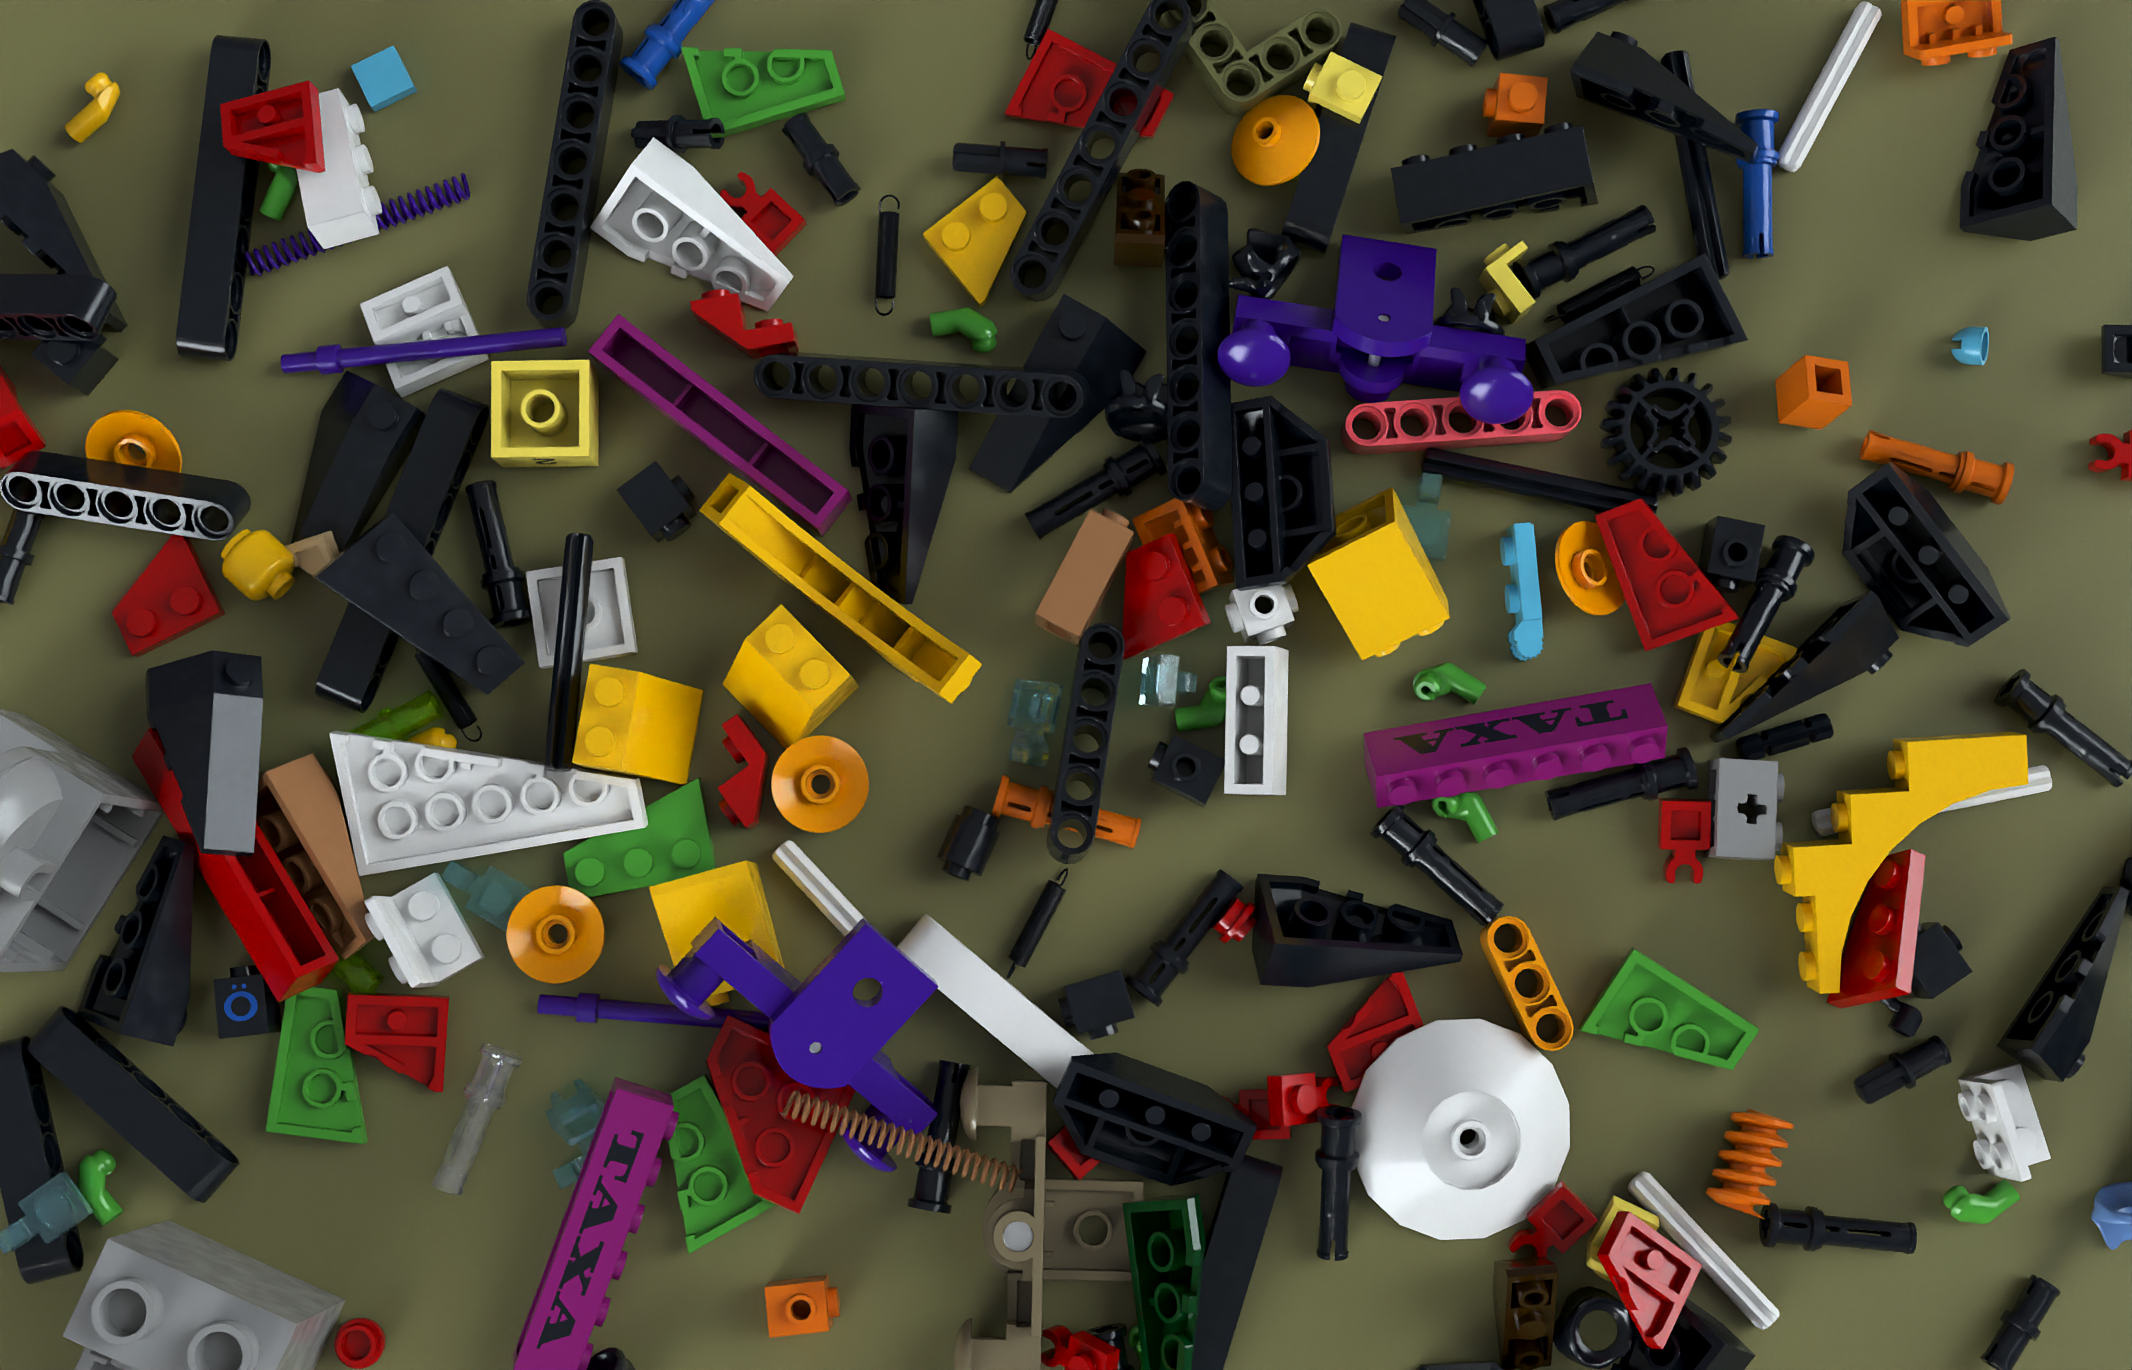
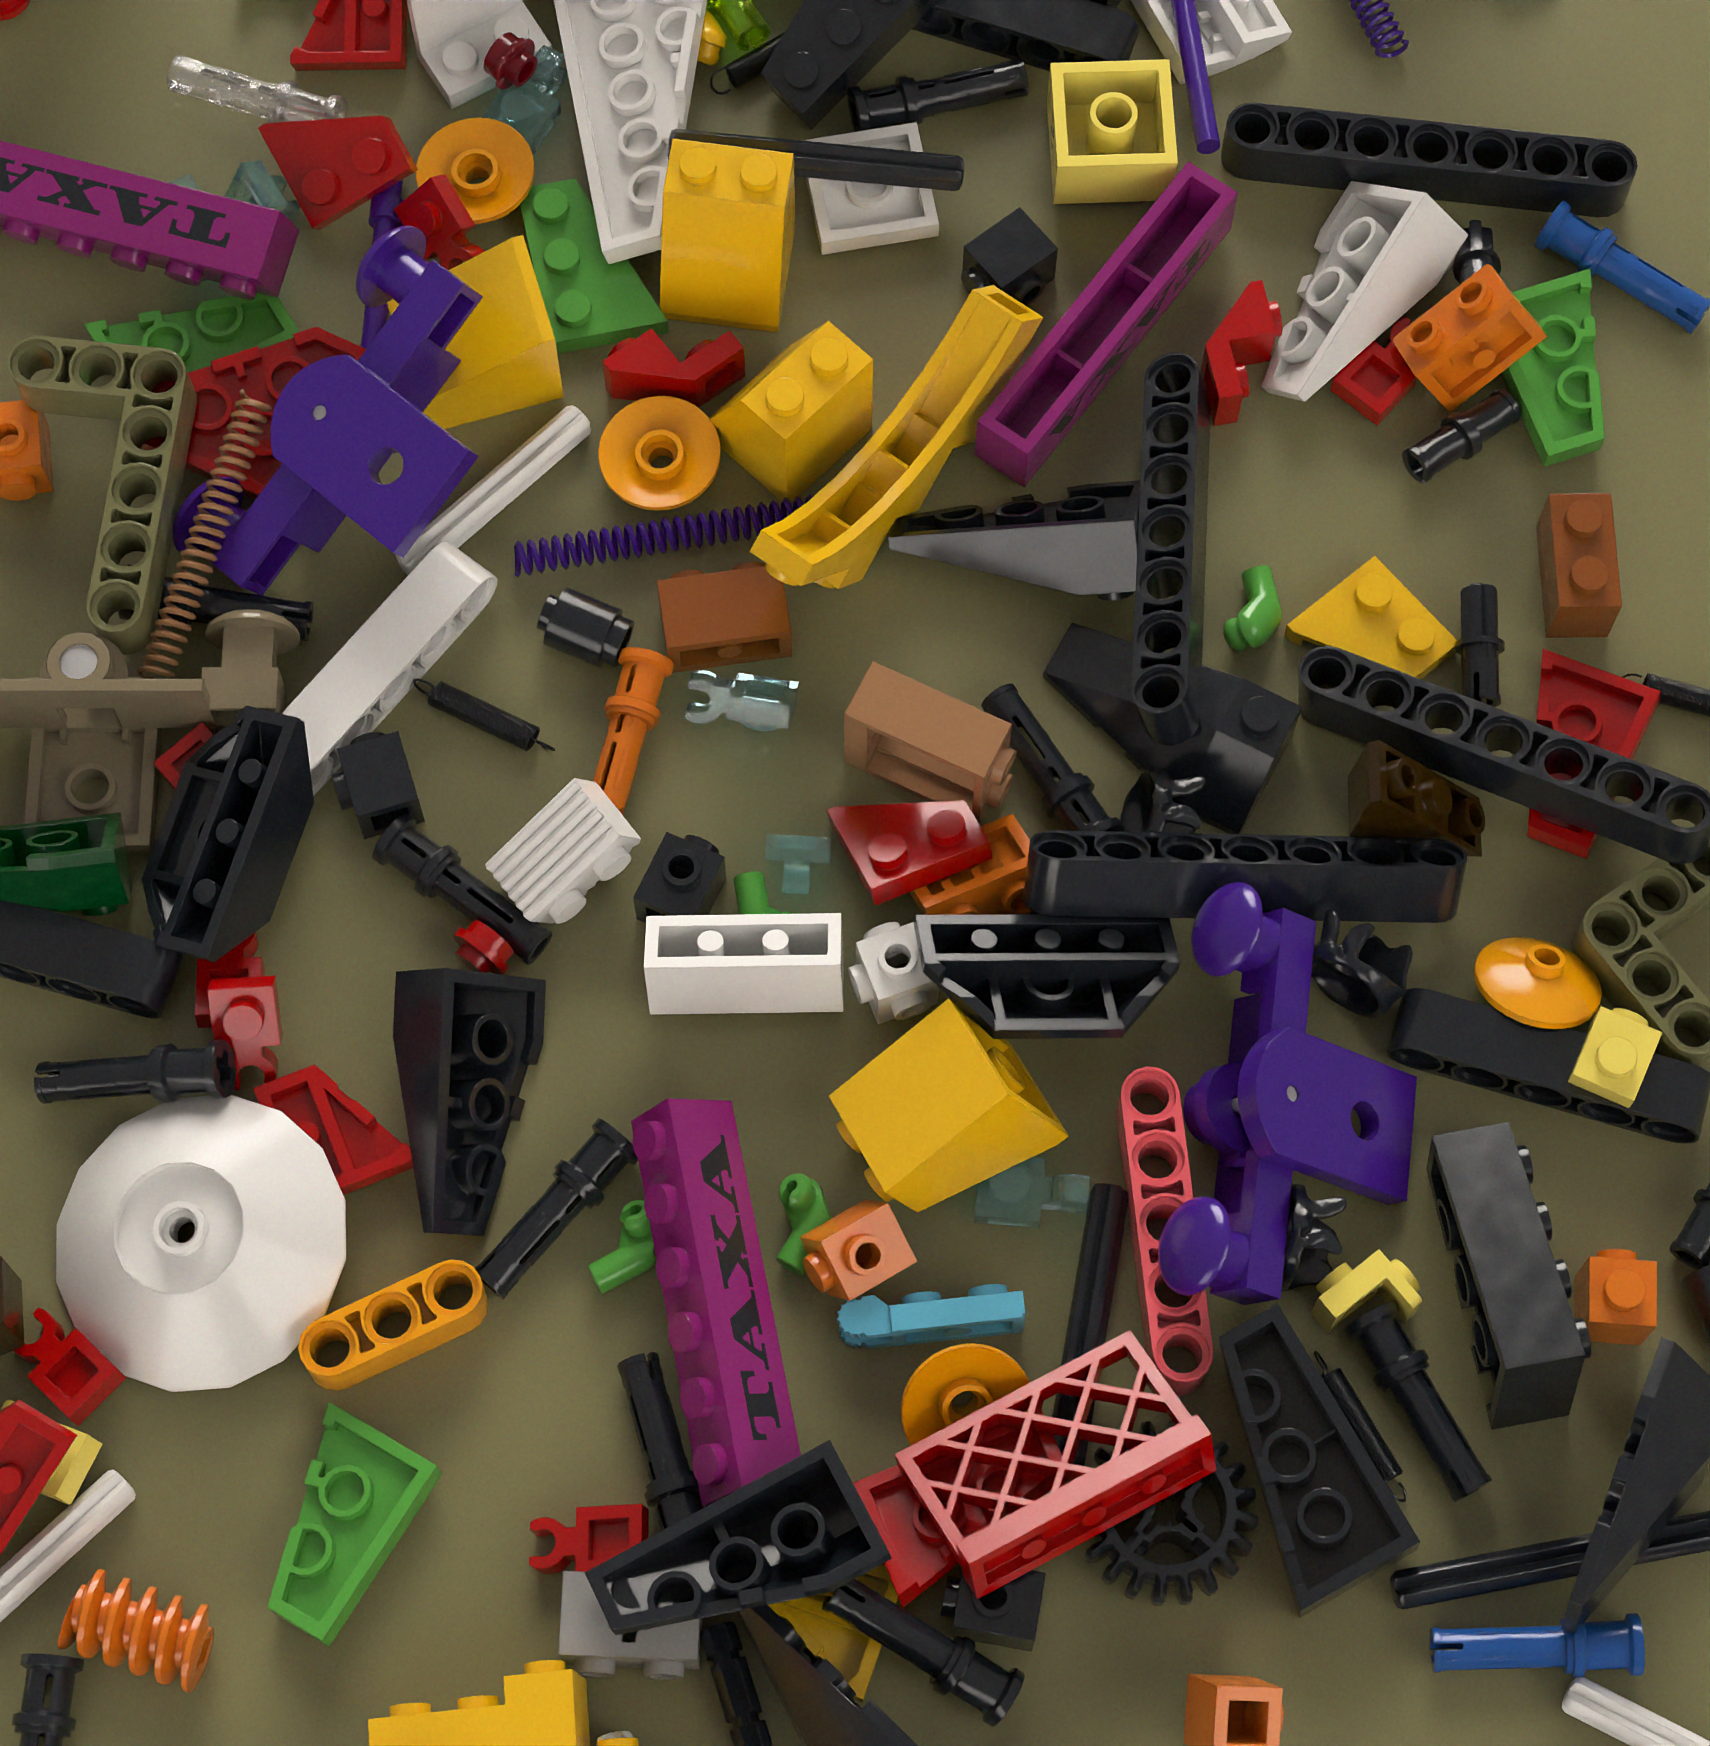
camera: 90 degrees right, 15 degrees down
black piece [875,195,900,316] -> none
black beam [1047,623,1125,864] -> none
none -> olive beam [7,336,197,655]
none -> red wing [258,115,418,230]
none -> red plate [394,174,484,270]
none -> dark red plate [483,32,538,90]
none -> white brick [485,778,641,924]
none -> dark purple piece [514,494,813,577]
none -> black wedge [585,1440,892,1635]
none -> dark orange brick [657,561,792,673]
none -> orange brick [799,1199,917,1301]
none -> red fence [894,1330,1216,1599]
none -> orange bracket [1393,264,1548,413]
none -> dark orange brick [1536,493,1622,638]

